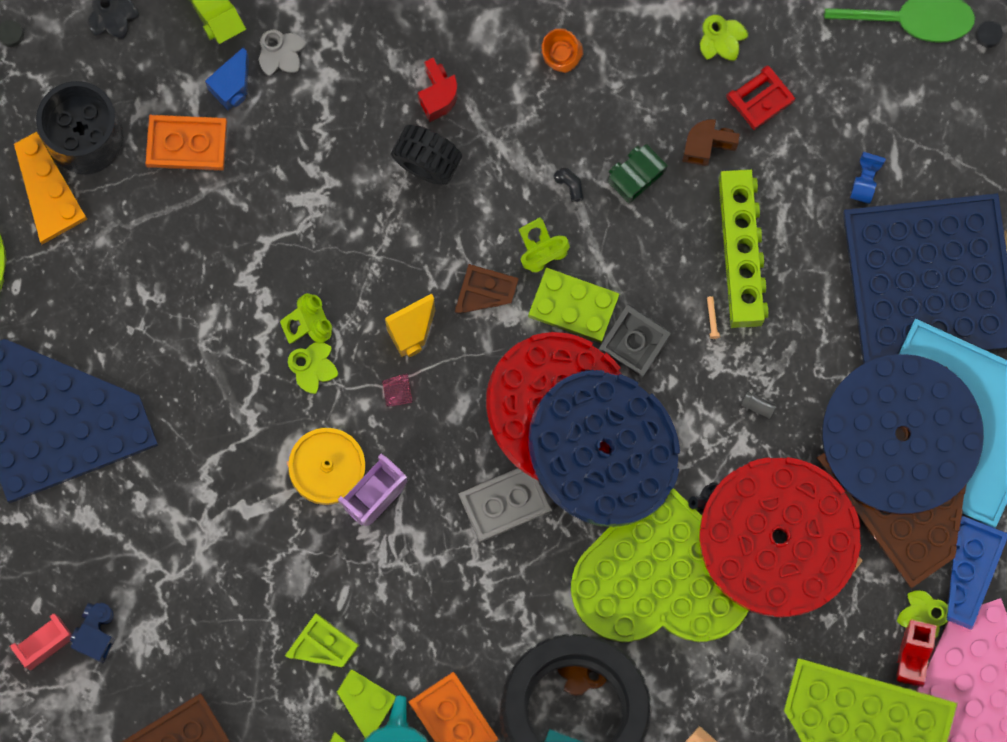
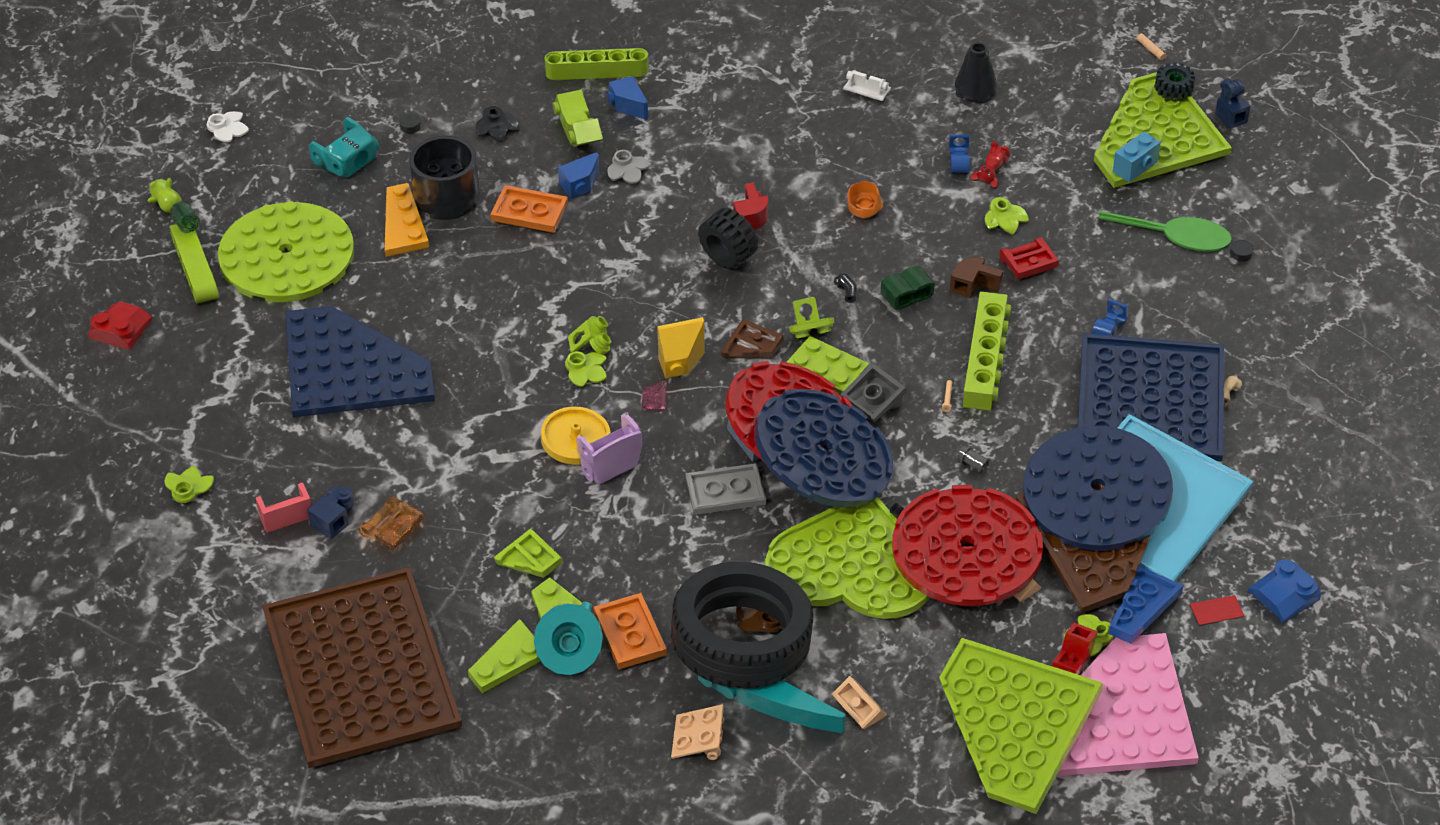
camera: 15 degrees right, 30 degrees down
none -> clear orange plate [358,496,424,550]

